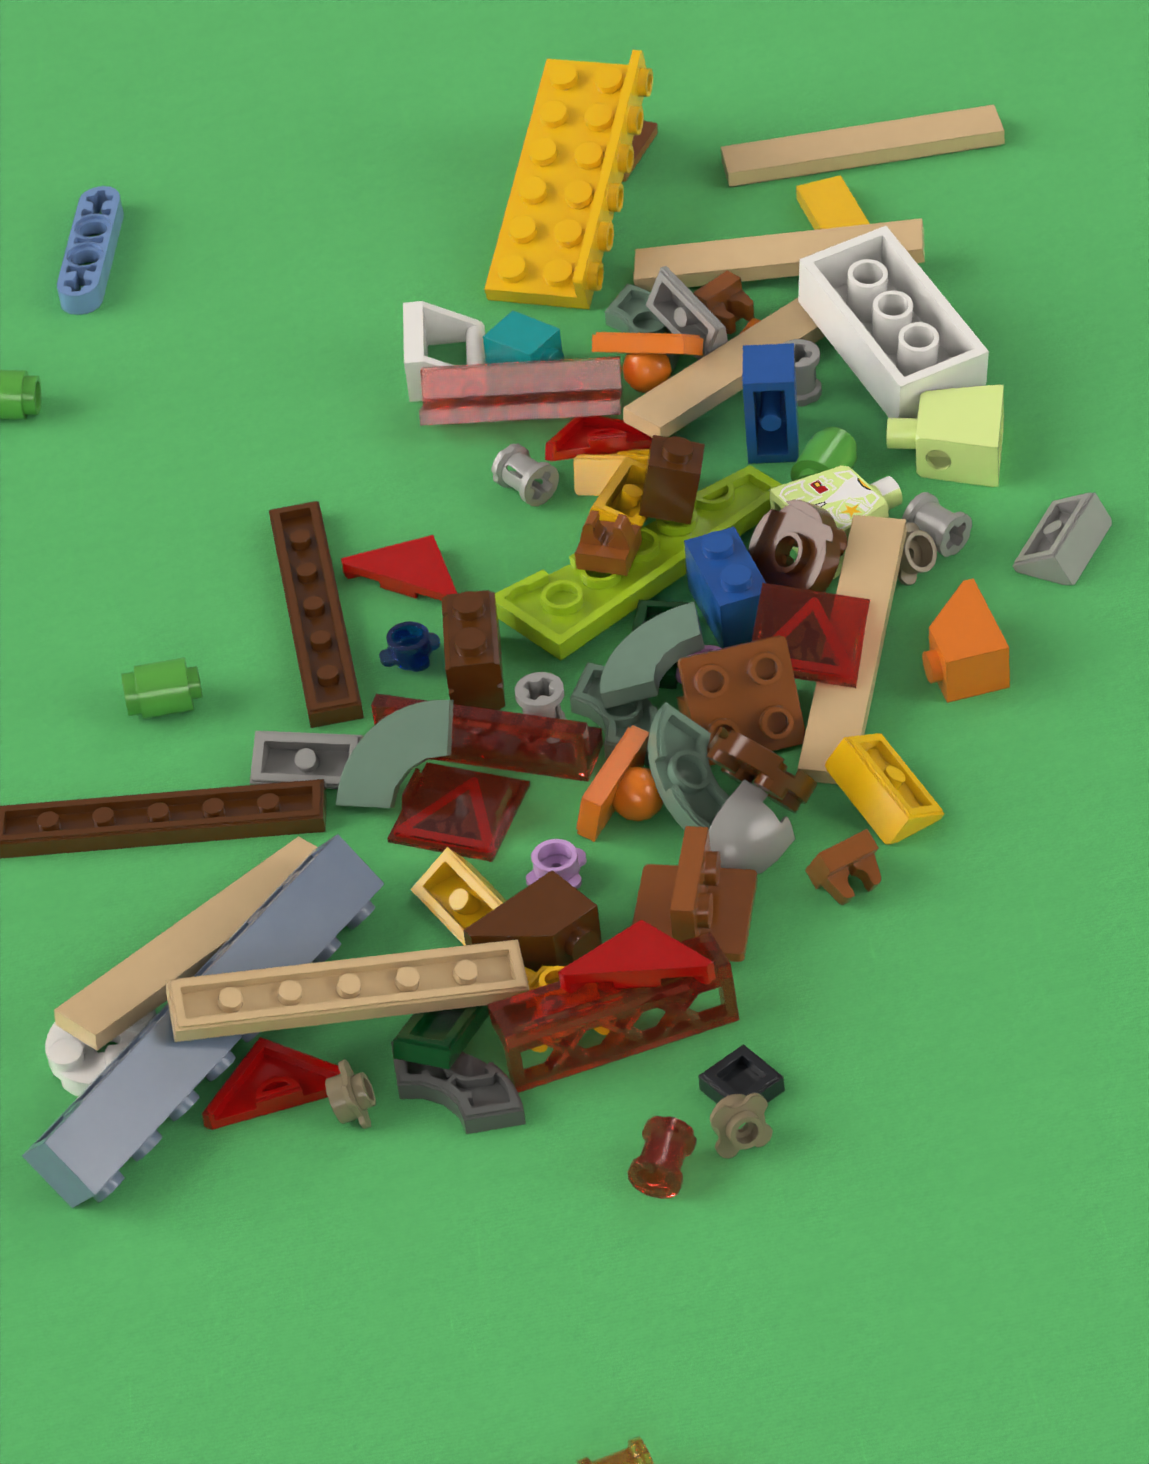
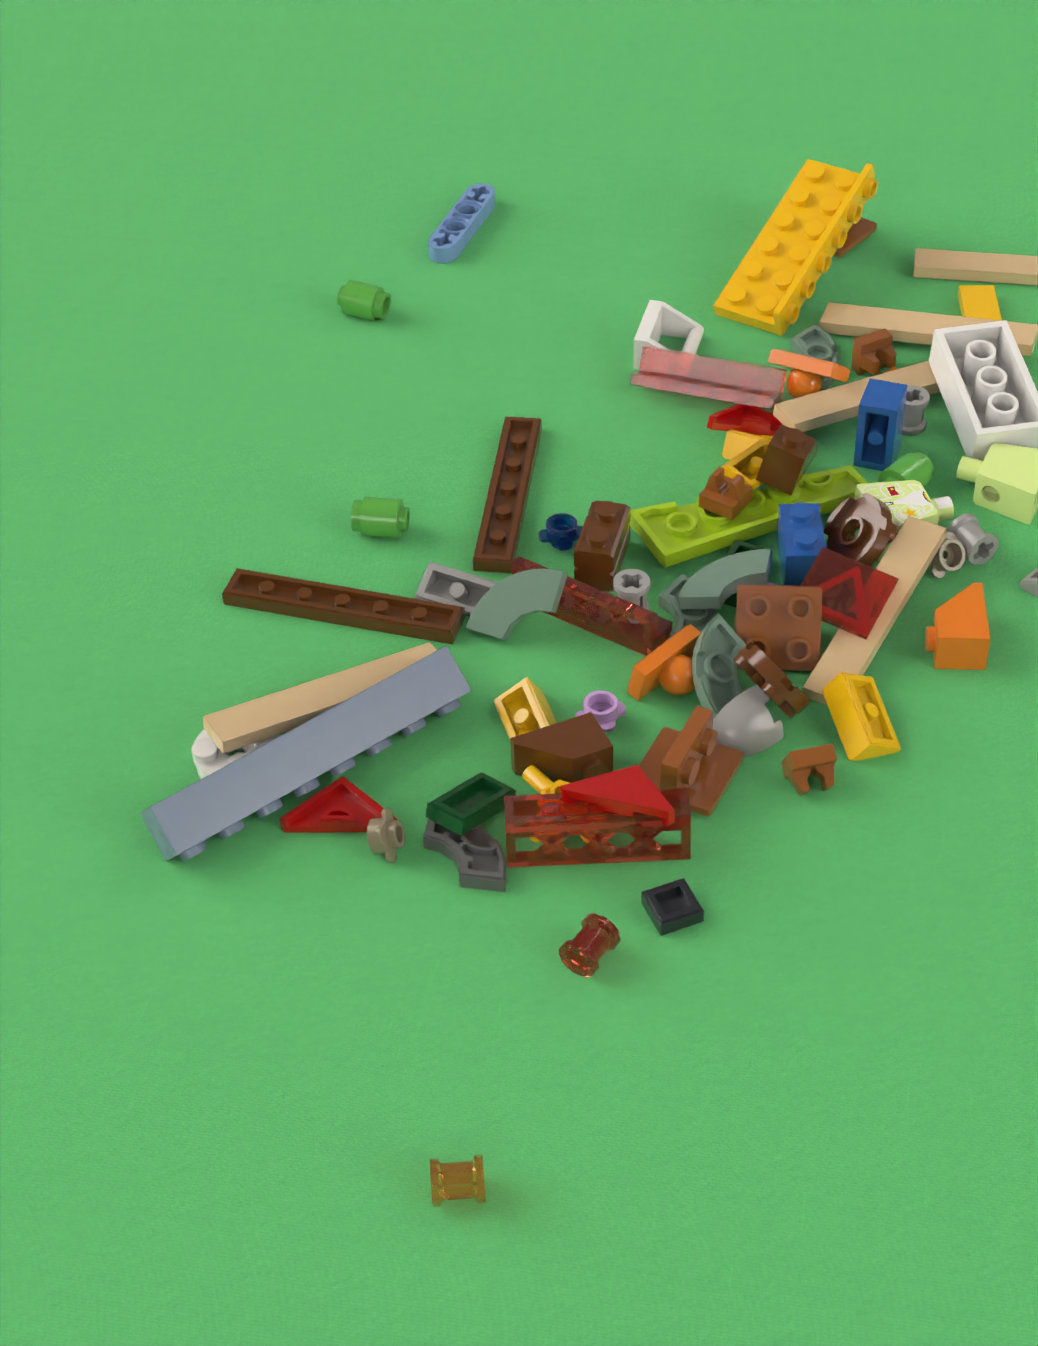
camera: 15 degrees right, 0 degrees up
tan tile [166,939,530,1042] -> none
red tile [341,535,457,601] -> none
clear red piece [387,762,530,862] -> none
teal brick [483,310,564,394] -> none
light grey bush [491,444,559,506] -> none
light grey slope [646,266,728,360] -> none
dark tan plate [710,1093,773,1158] -> none

